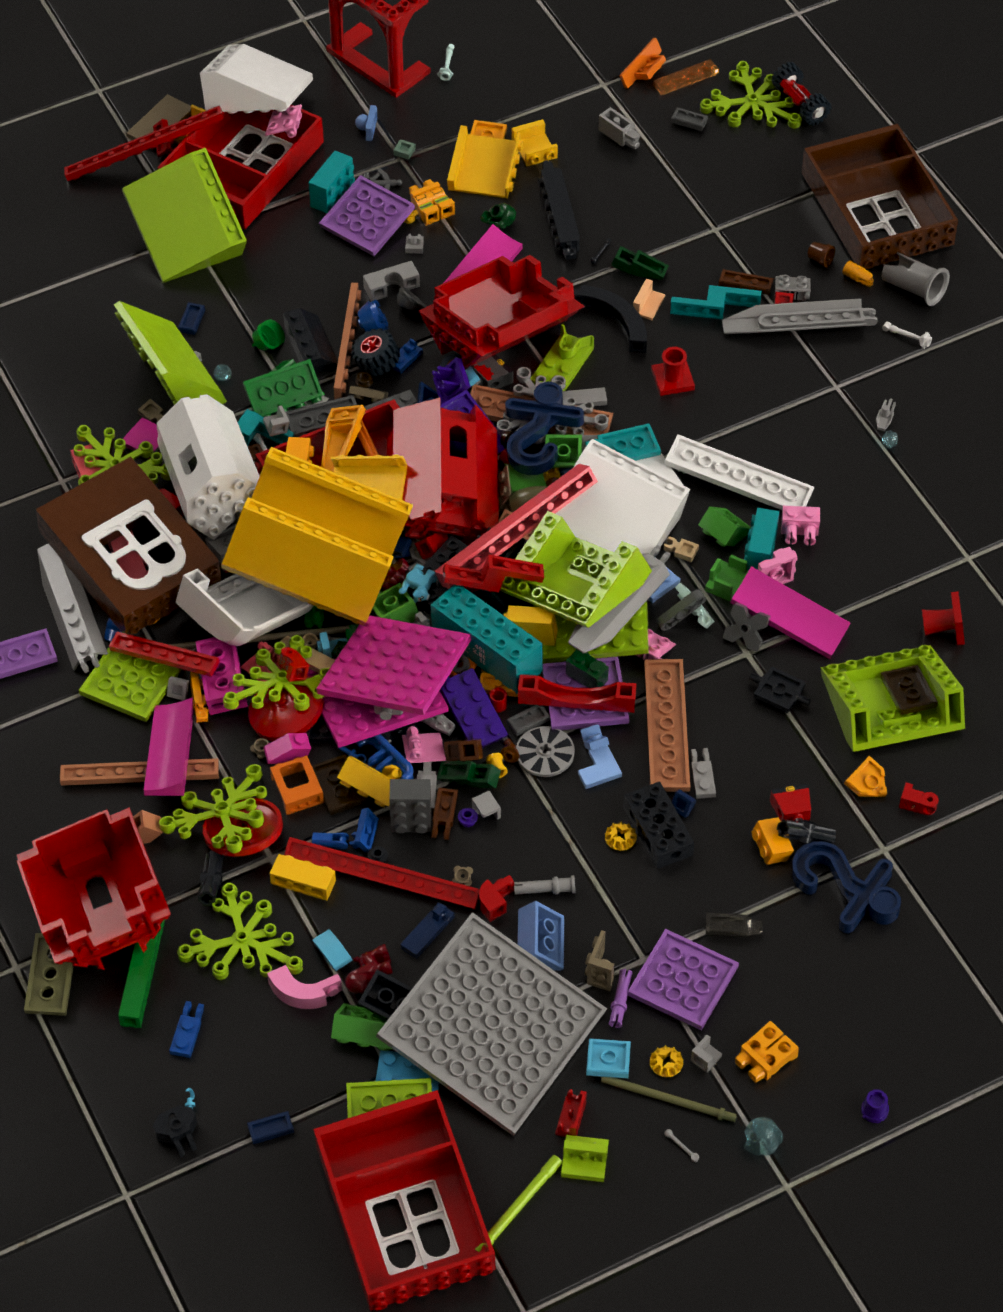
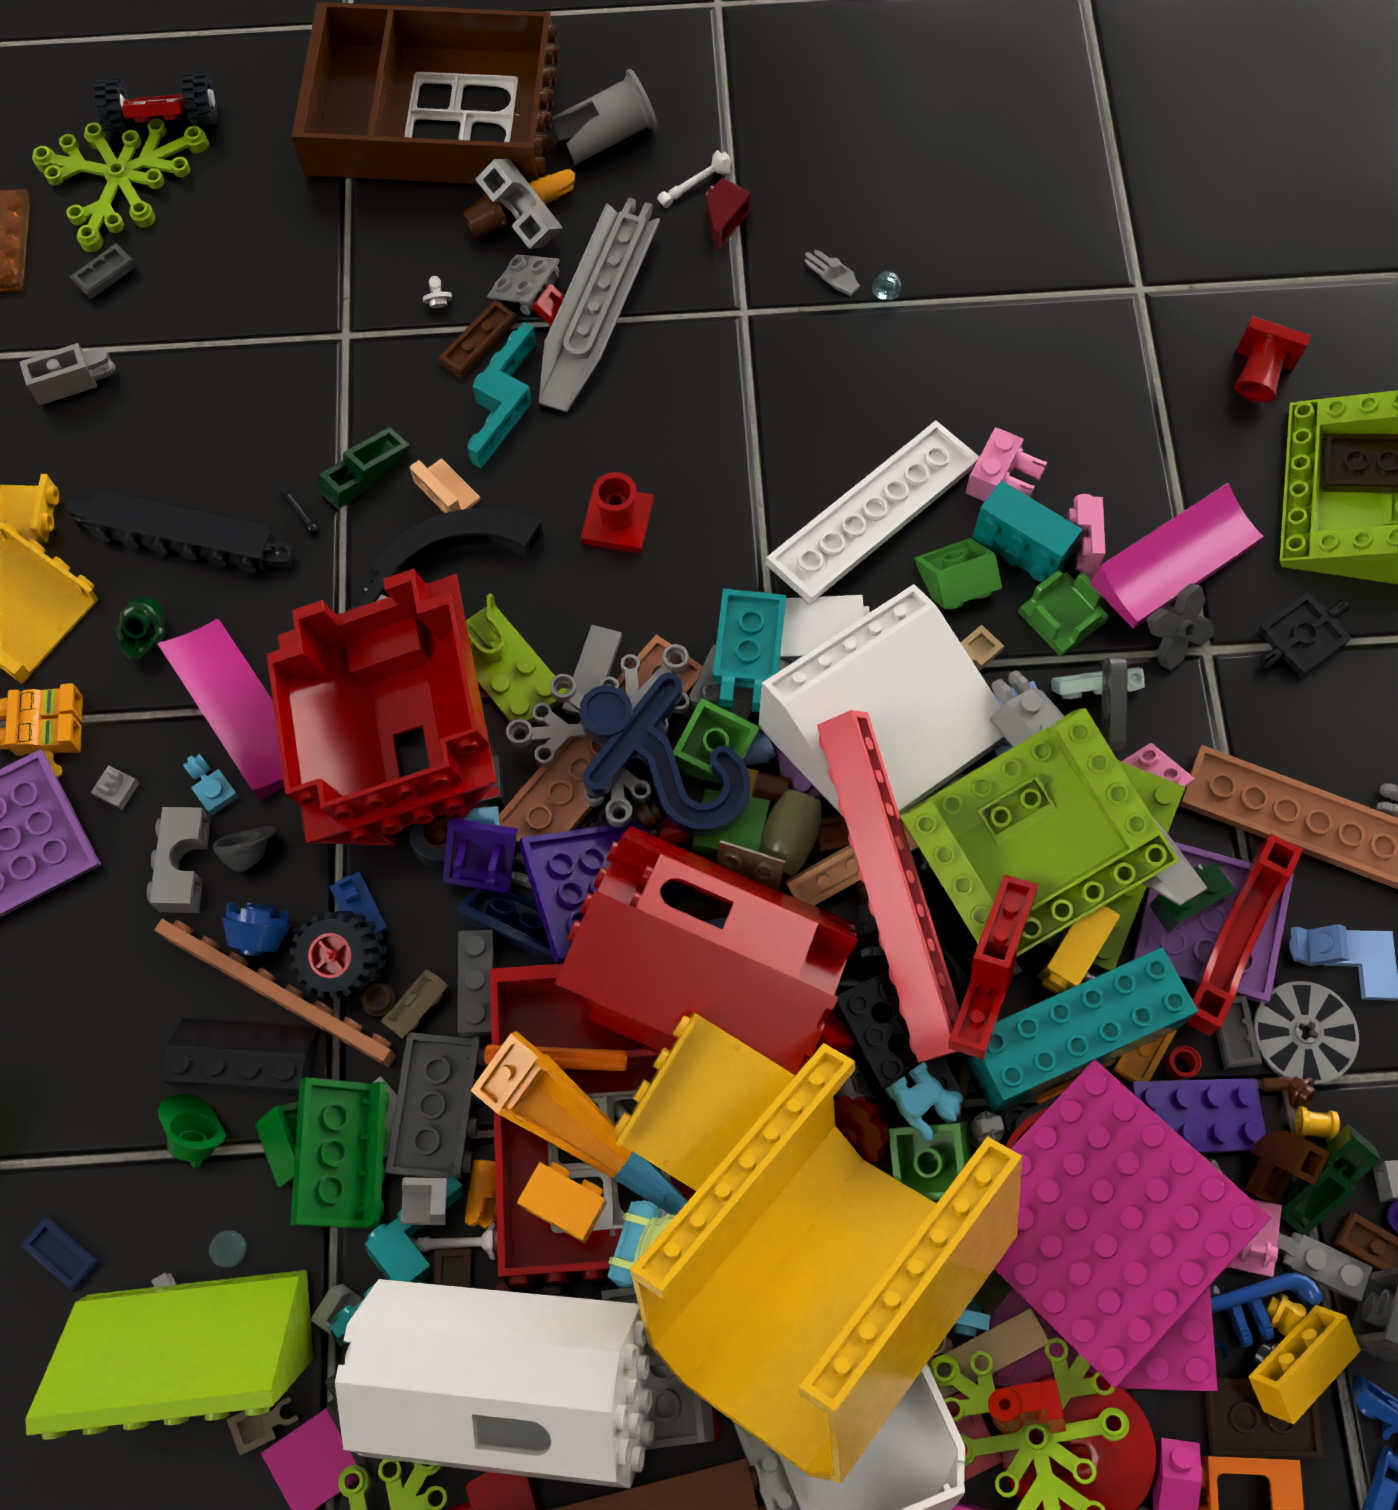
camera: 65 degrees left, 15 degrees up
none -> medium azure plate [183,754,239,816]
none -> white plate [423,276,452,308]
none -> light grey arch [475,159,563,249]
none -> dark red slope [705,177,751,250]

